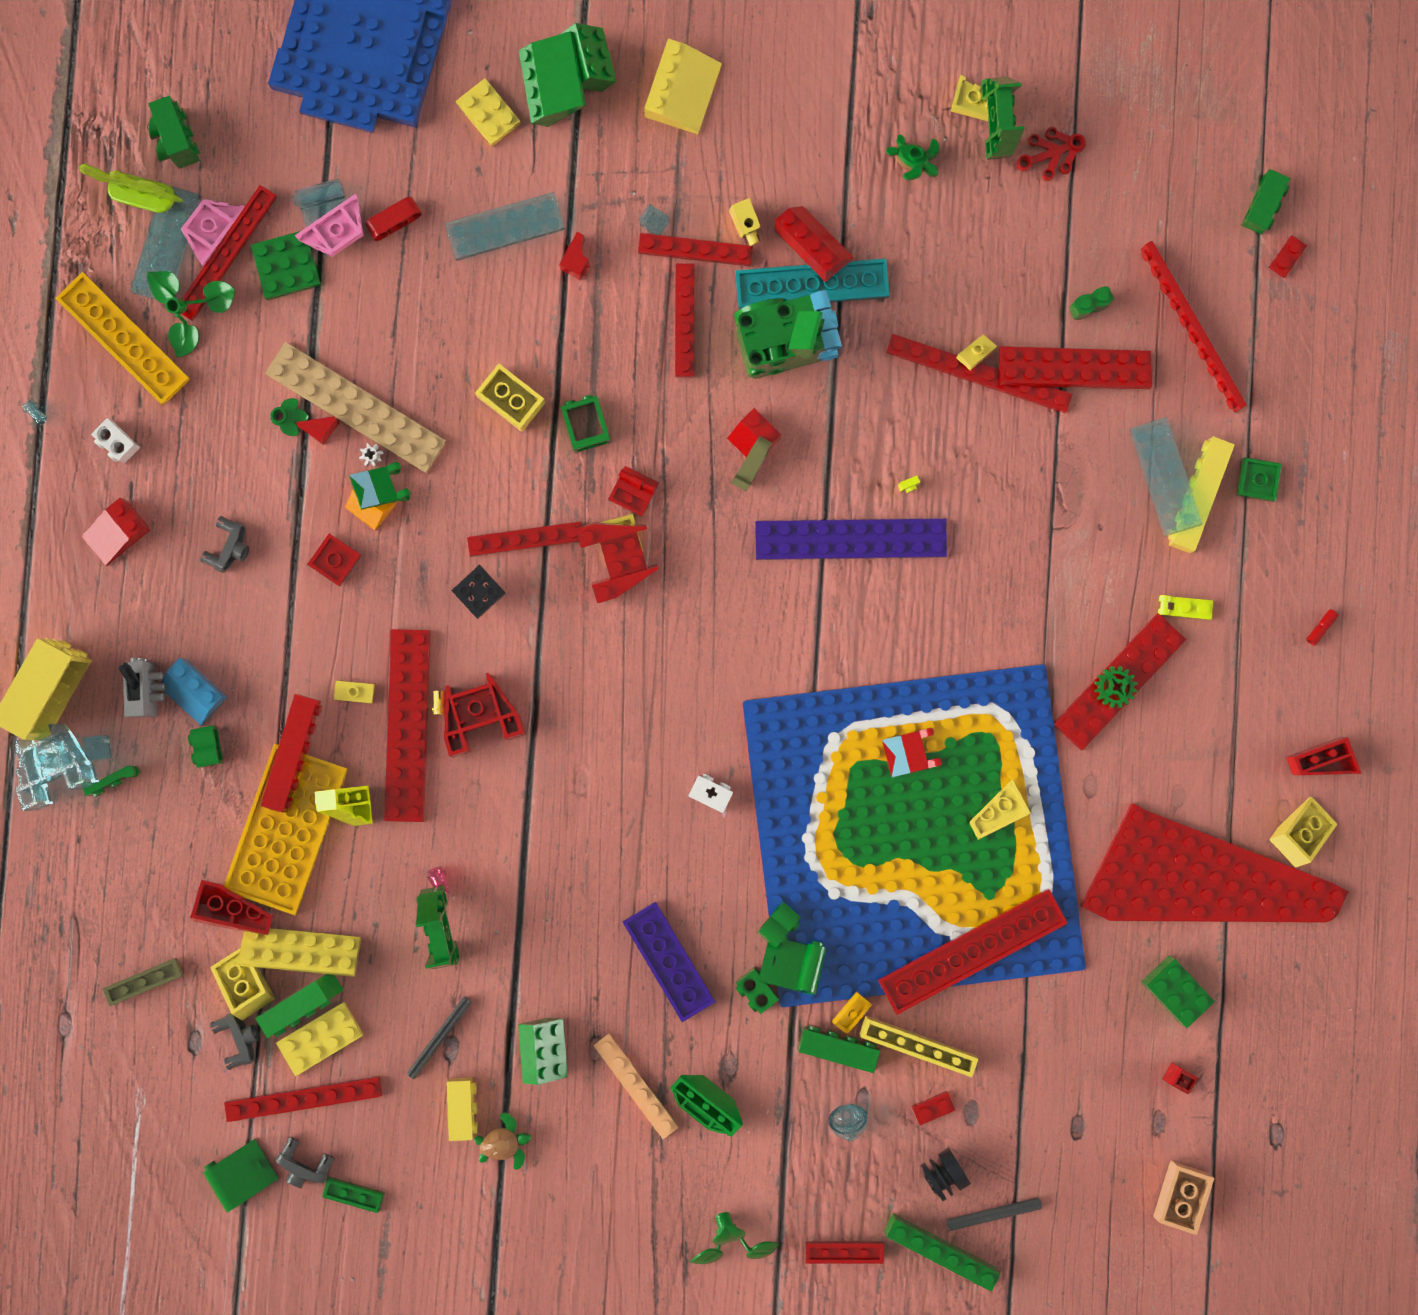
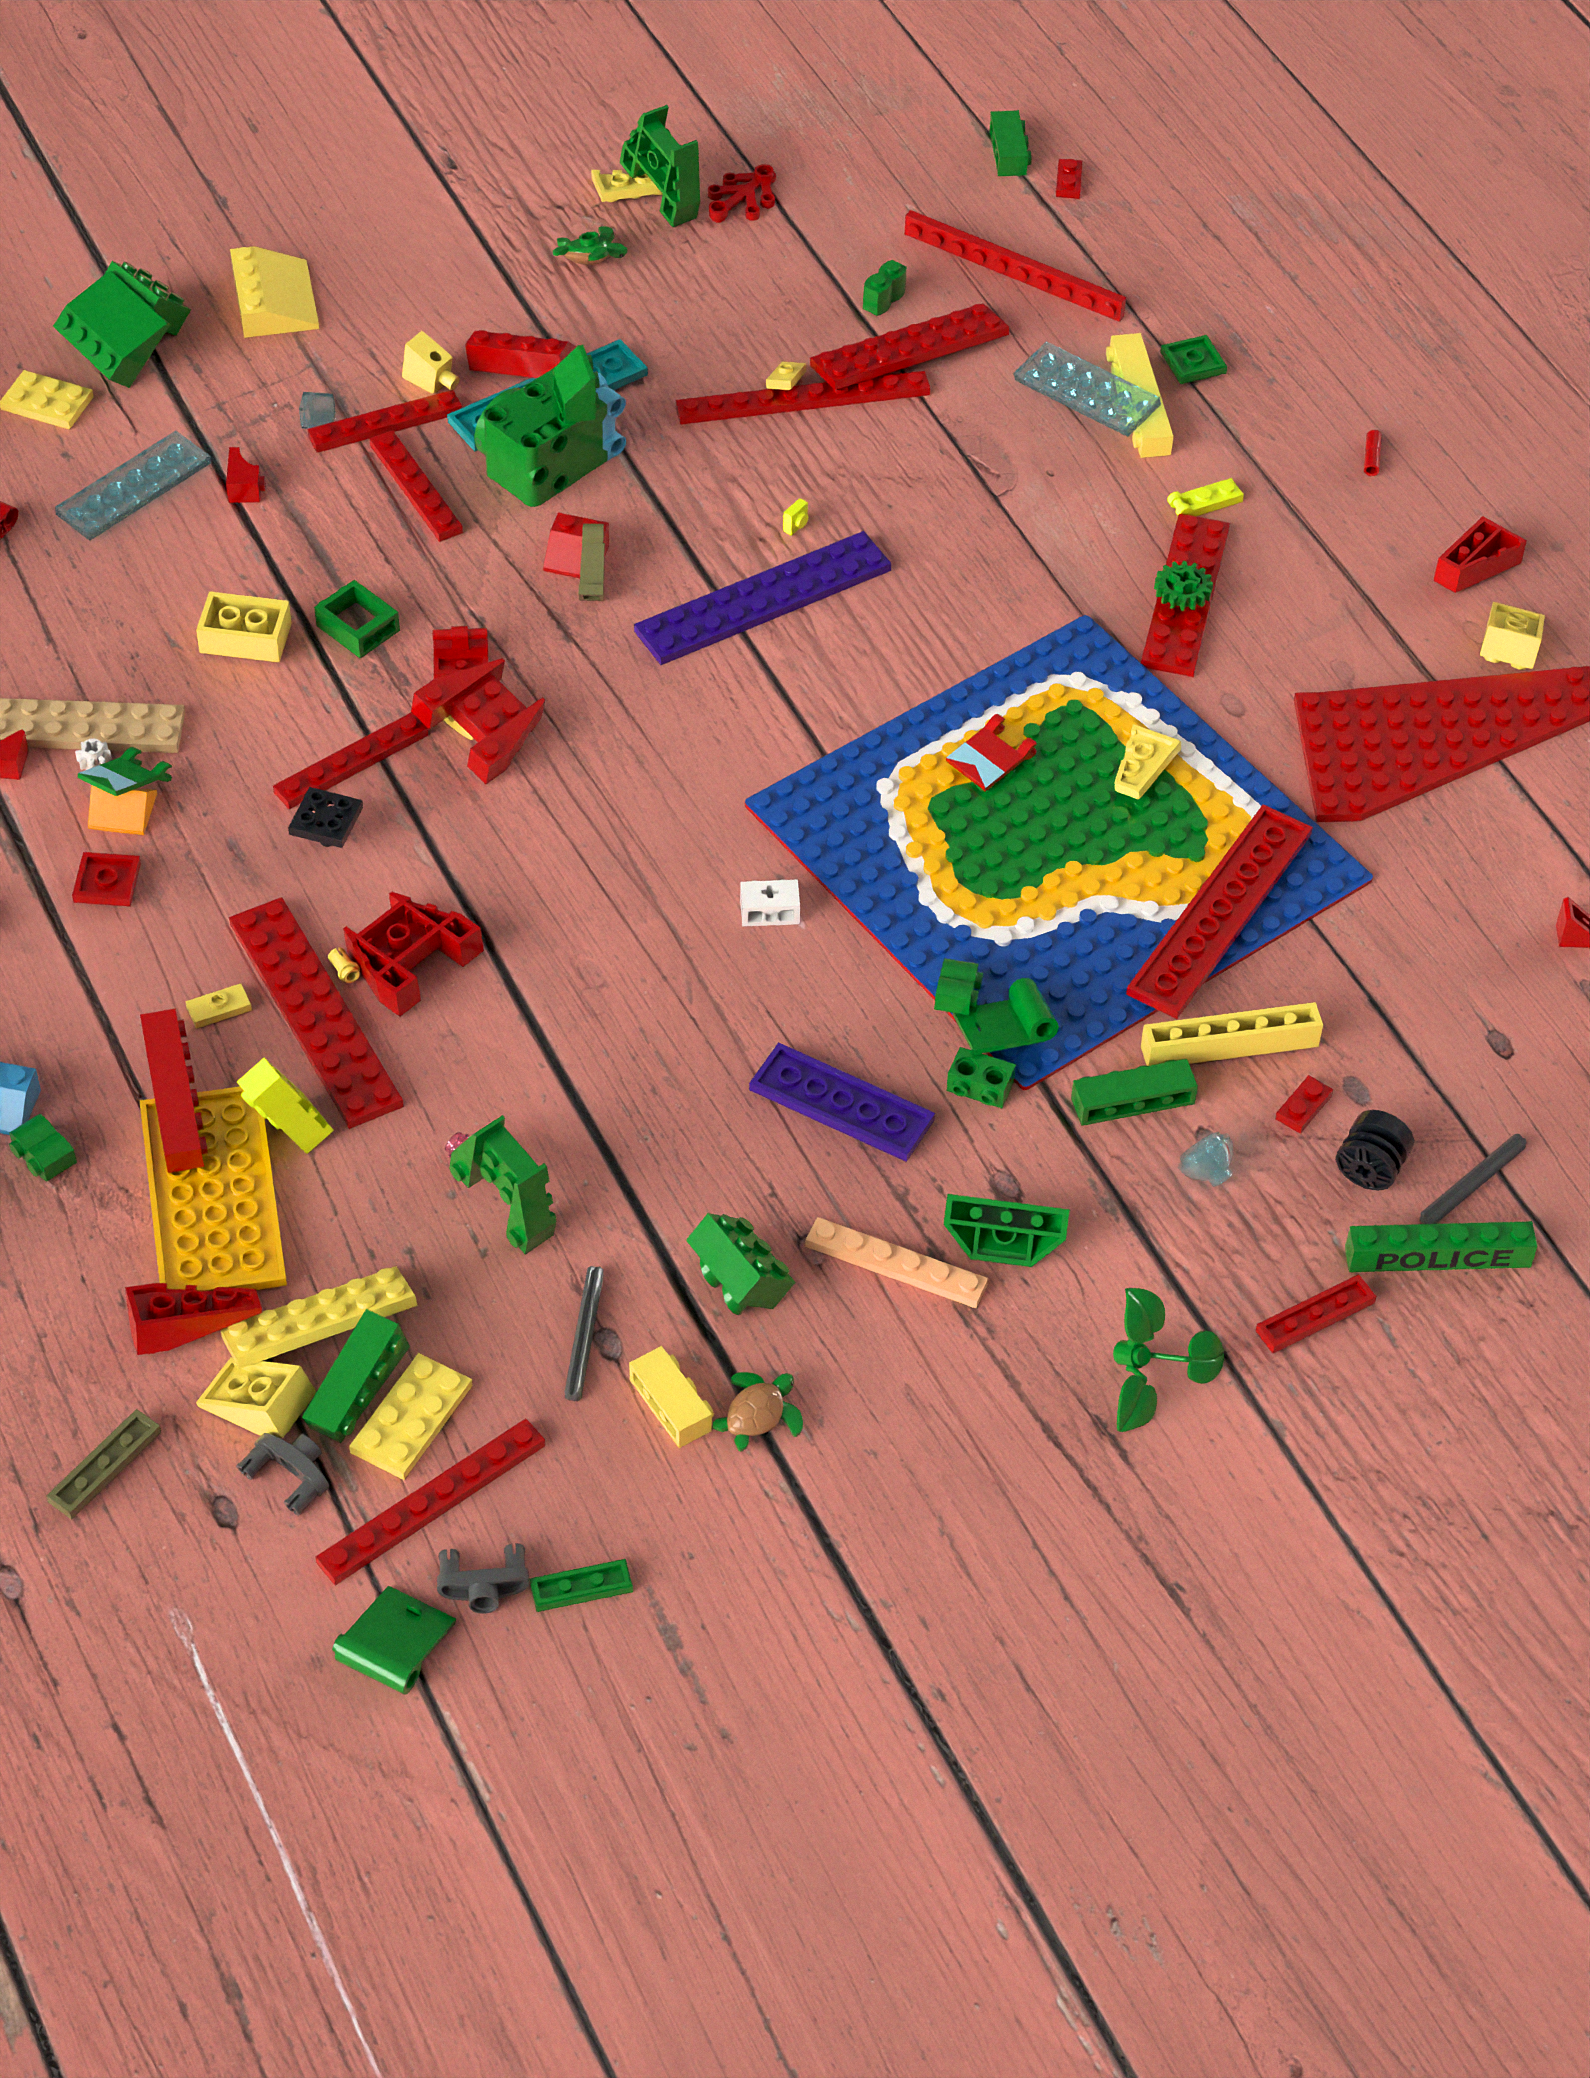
camera: 30 degrees left, 35 degrees down
yellow plate [832,992,872,1034] -> none
green brick [1141,956,1215,1028] -> none

